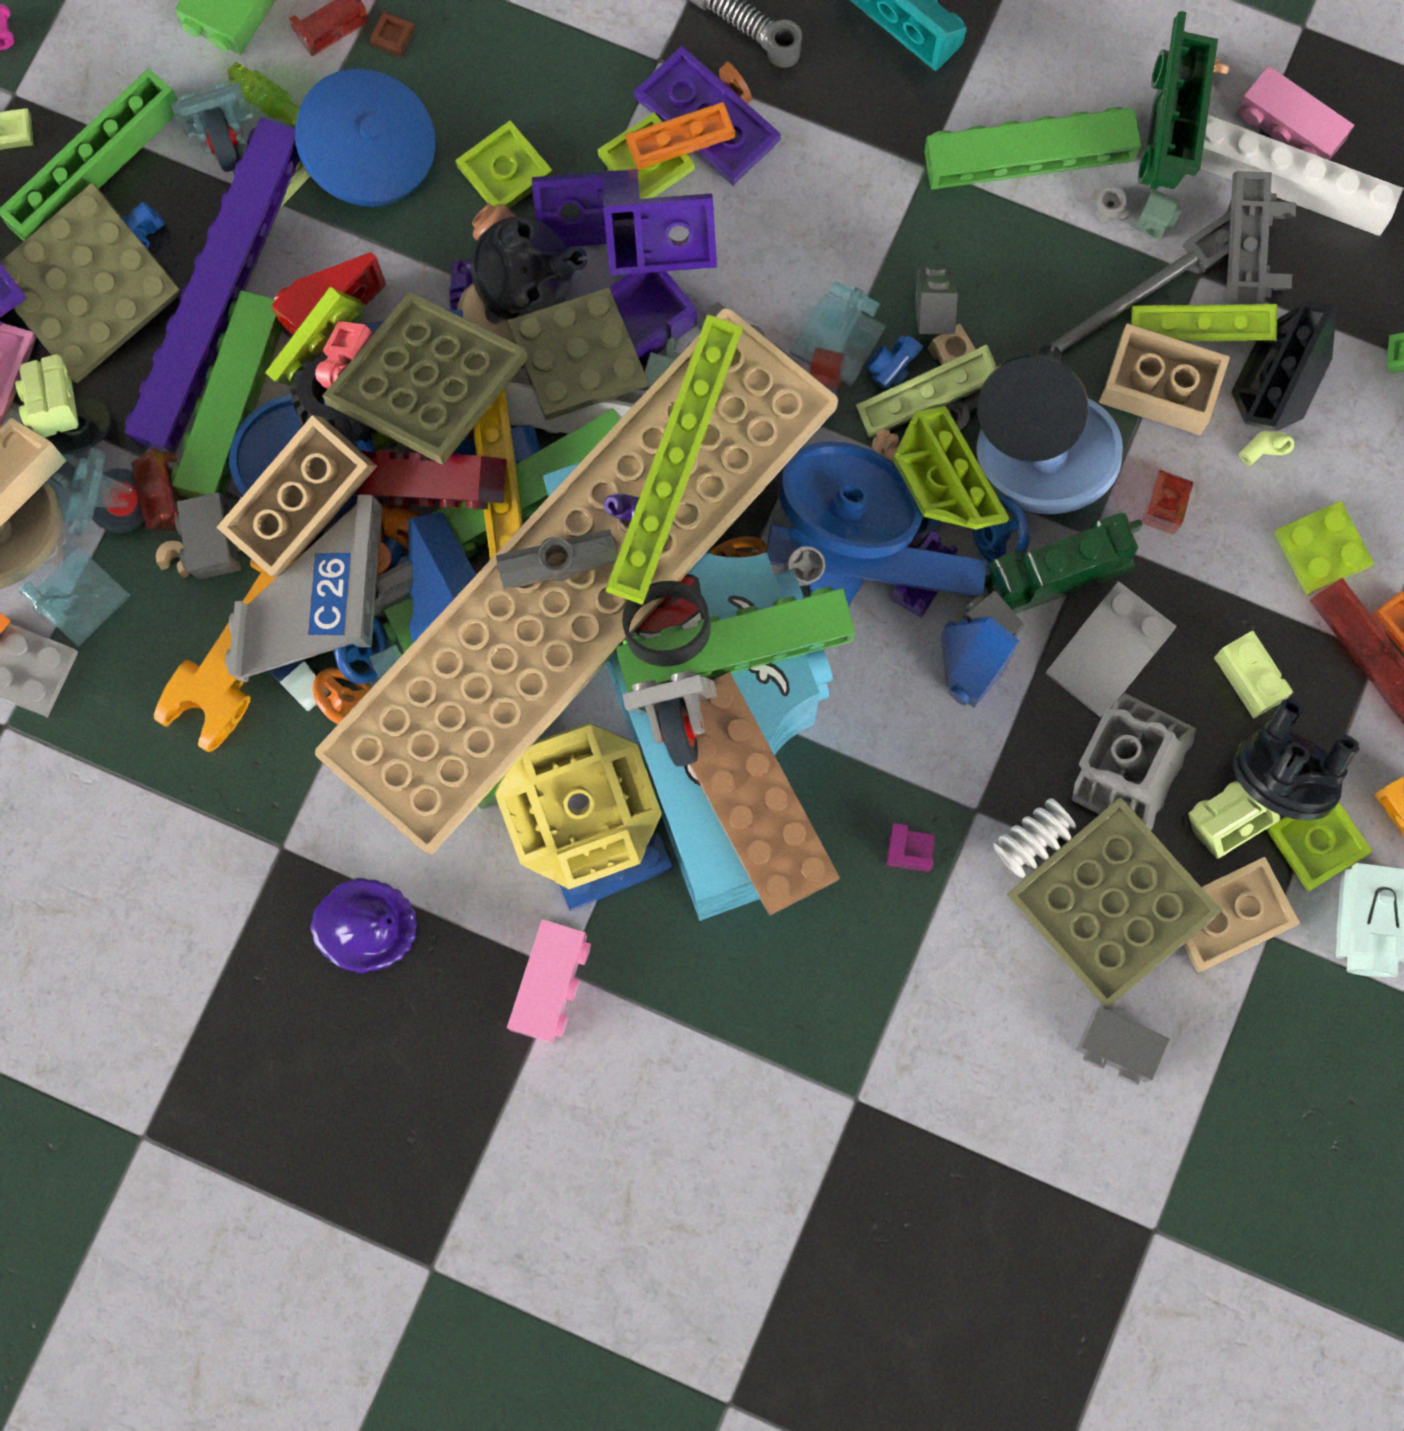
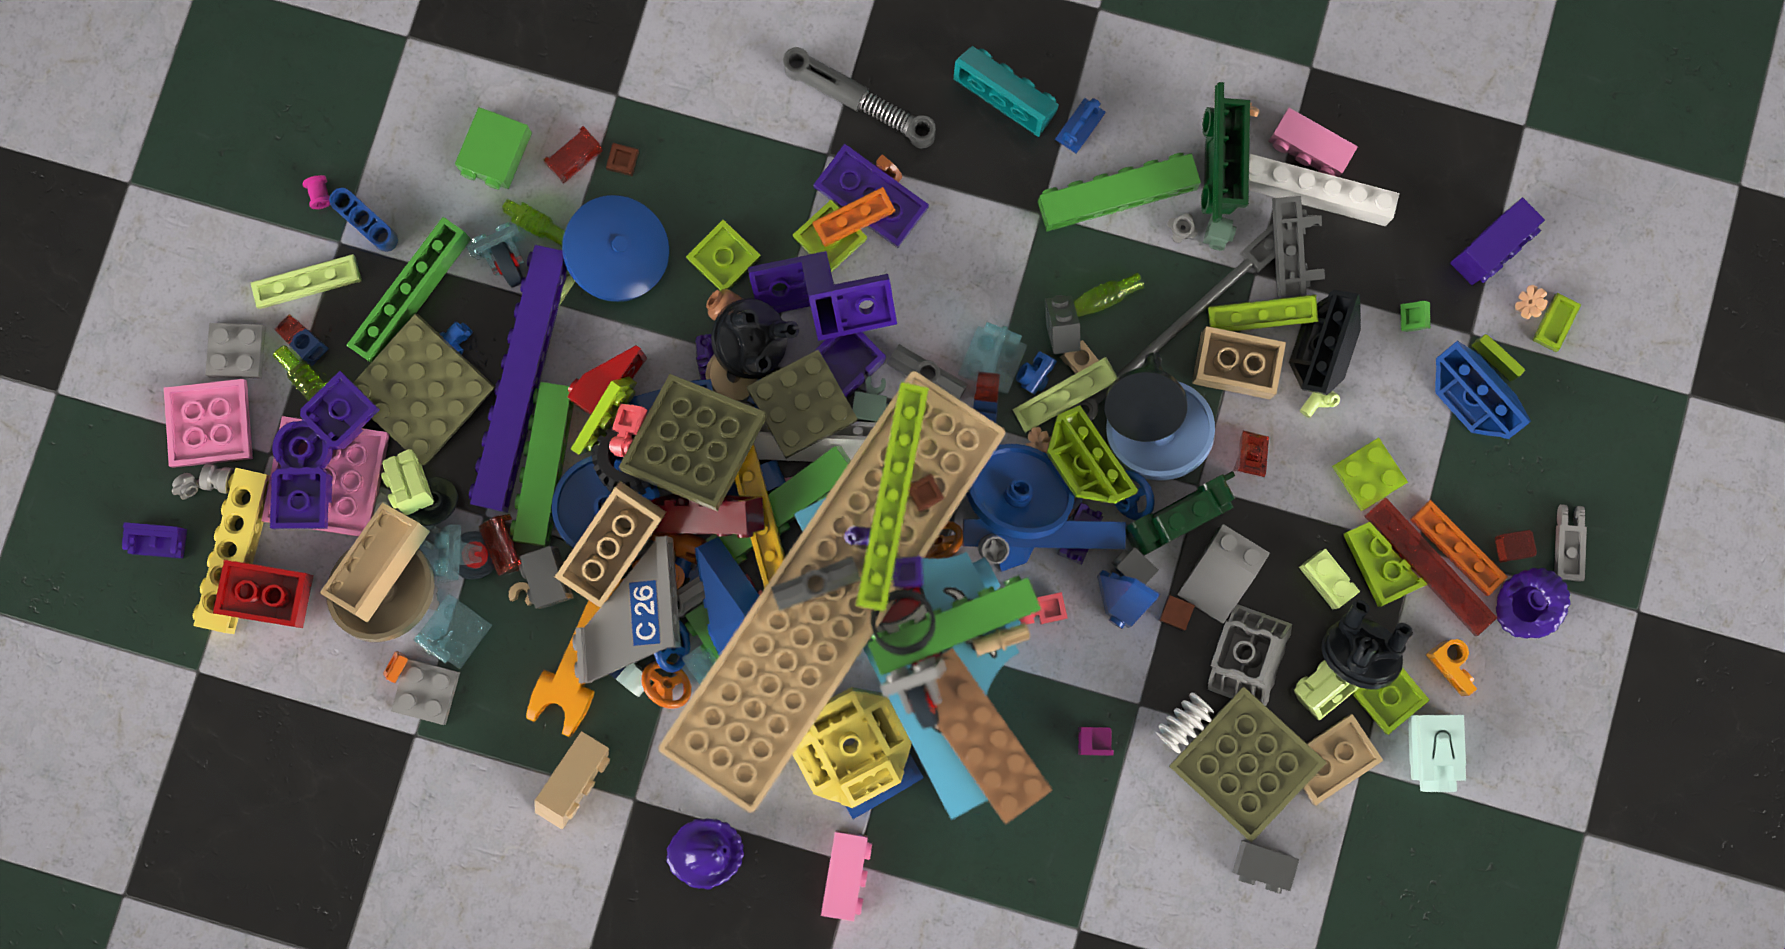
camera: 10 degrees left, 5 degrees up
none -> blue beam [329,188,398,252]
none -> tan wedge [535,731,610,830]
none -> dark purple plate [891,556,924,588]
none -> copper tile [908,474,945,513]
none -> tan axle [972,623,1030,657]
none -> coral plate [1019,592,1068,625]
none -> blue hinge [1055,98,1106,154]
none -> clear neon green hinge [1073,273,1144,316]
none -> copper tile [1159,595,1195,631]
none -> lime wing [1343,522,1428,607]

